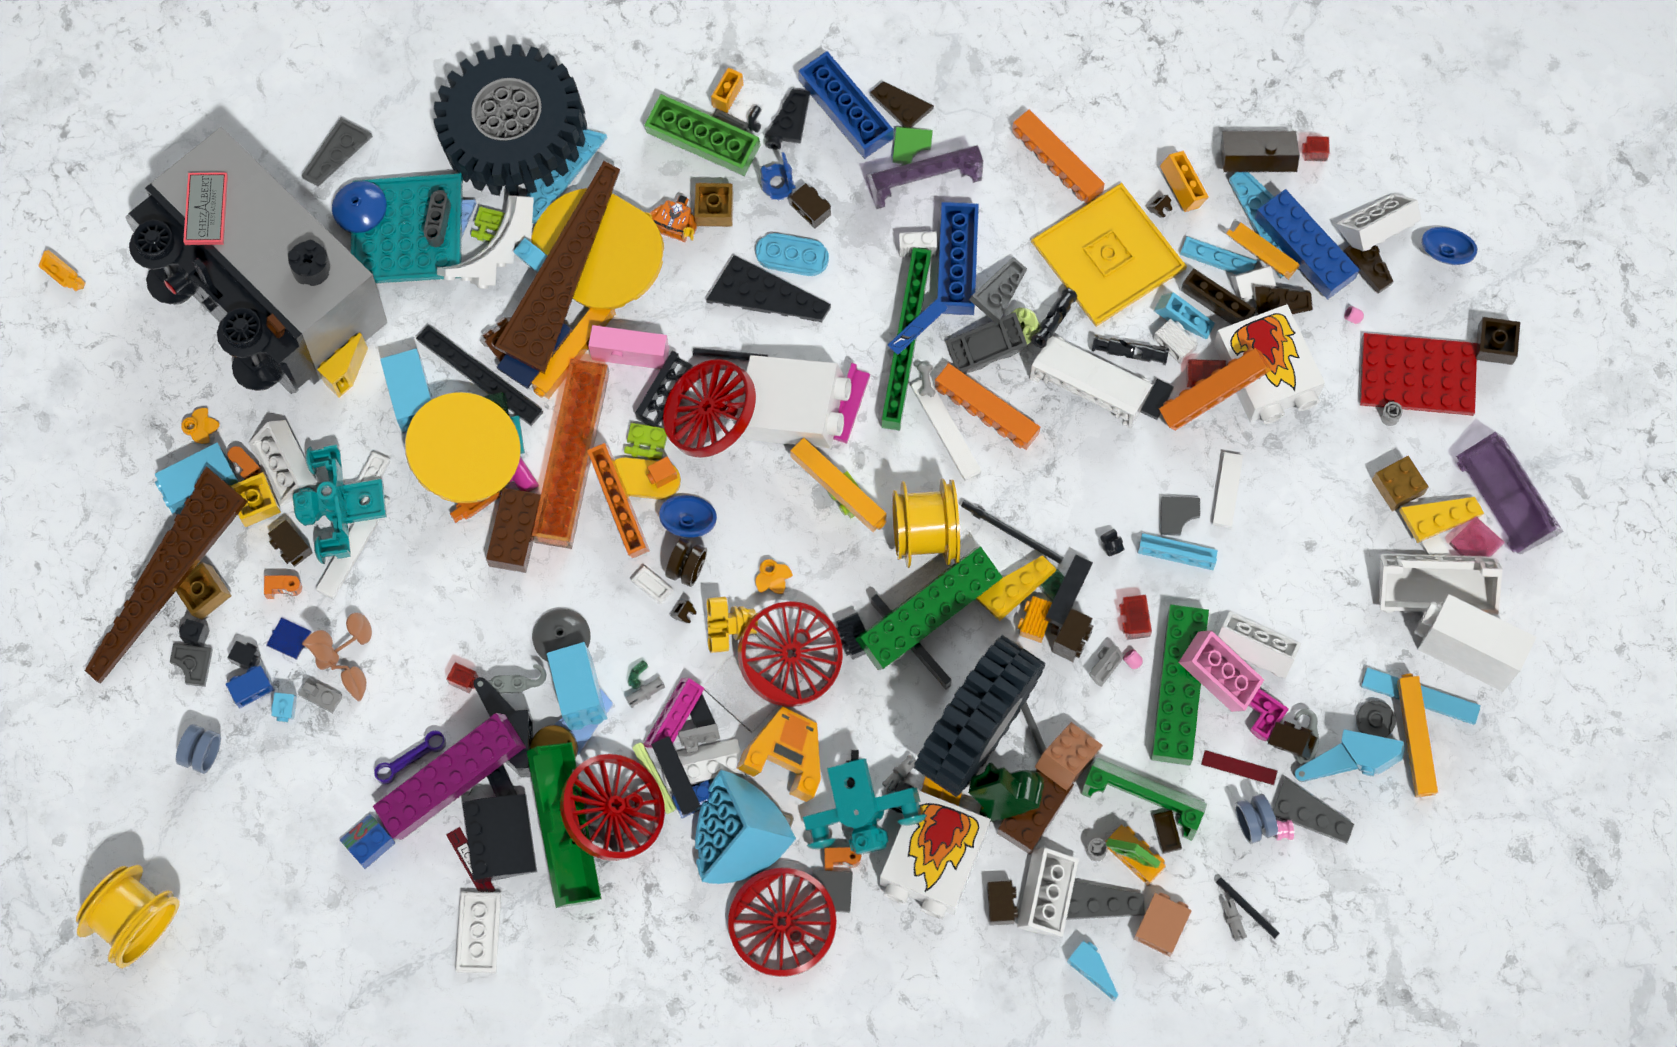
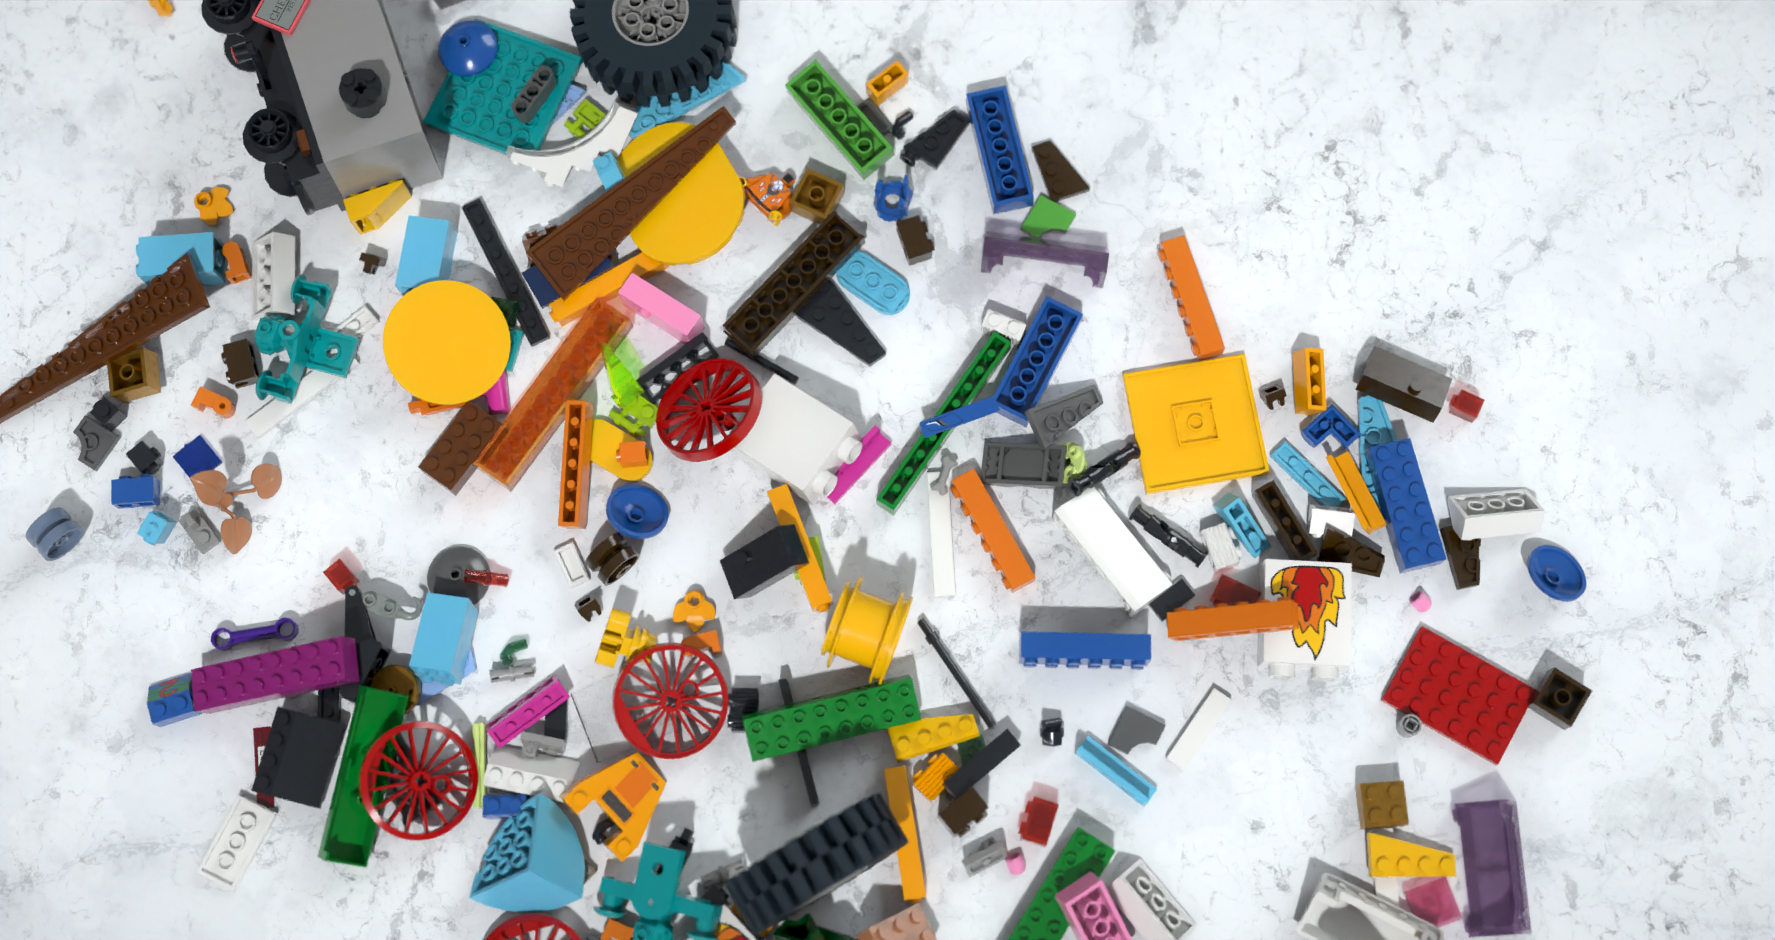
camera: 25 degrees right, 5 degrees up
yellow brick [231,473,281,528] -> none
black tile [651,736,701,816] -> none
dark grey bar [1021,702,1046,756] -> none
none -> dark brown tile [359,252,387,275]
none -> clear red pin [464,569,509,587]
none -> black arm [592,817,615,845]
none -> clear neon green slope [600,342,644,407]
none -> orange leg [681,630,722,658]
none -> black brick [719,524,809,599]
none -> dark brown tile [722,210,866,358]
none -> light orange brick [884,766,926,904]
none -> blue brick [1019,632,1151,670]
none -> blue brick [1301,404,1361,449]

